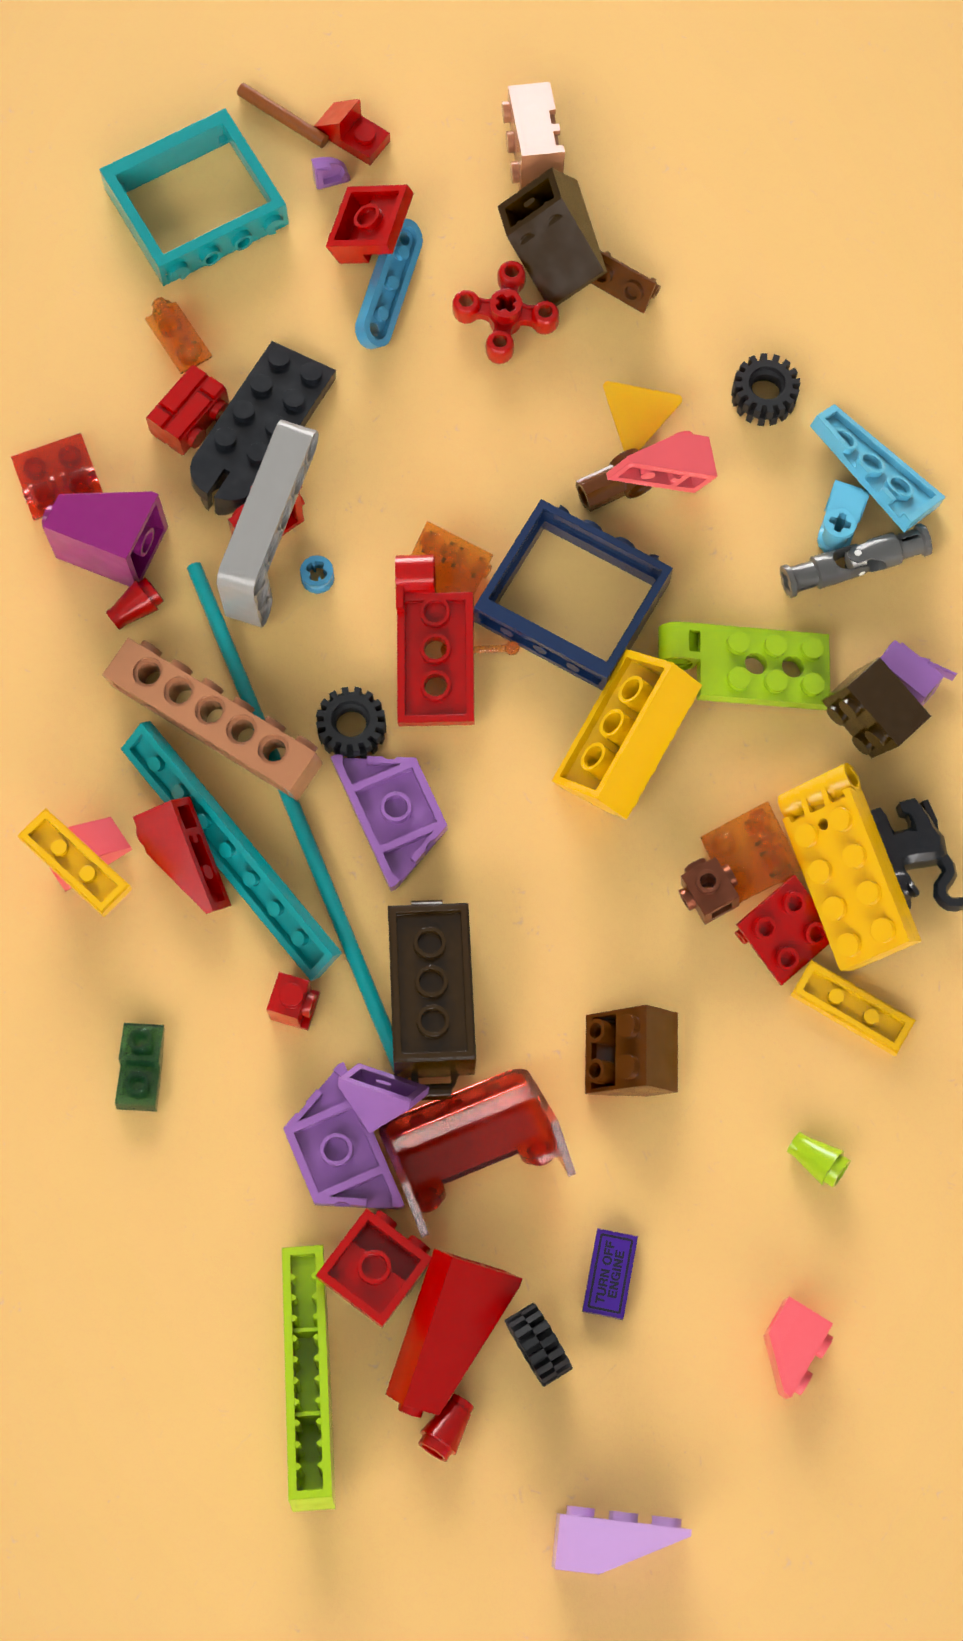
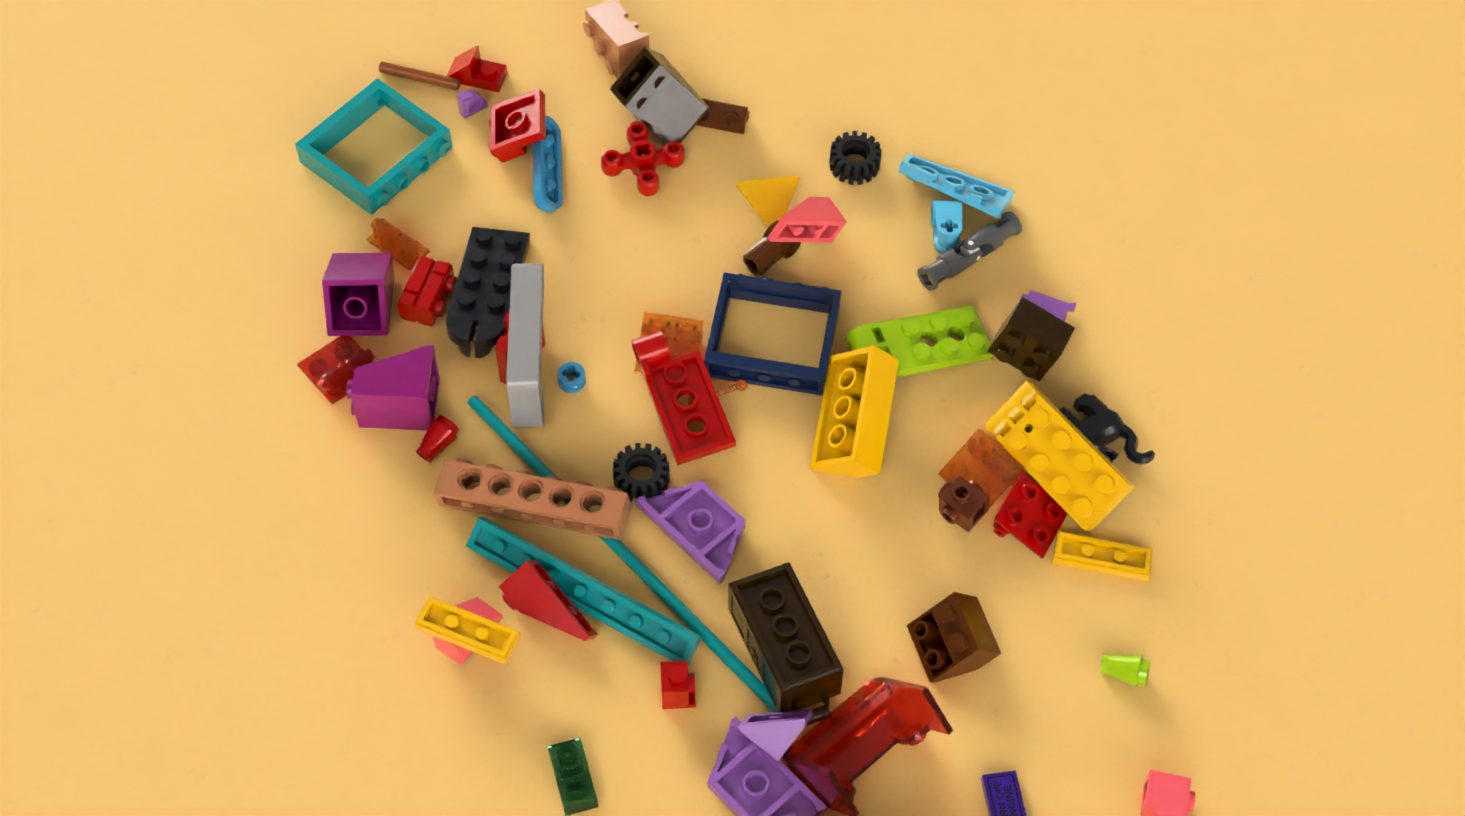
camera: 20 degrees left, 15 degrees down
none -> magenta slope [322,253,394,336]

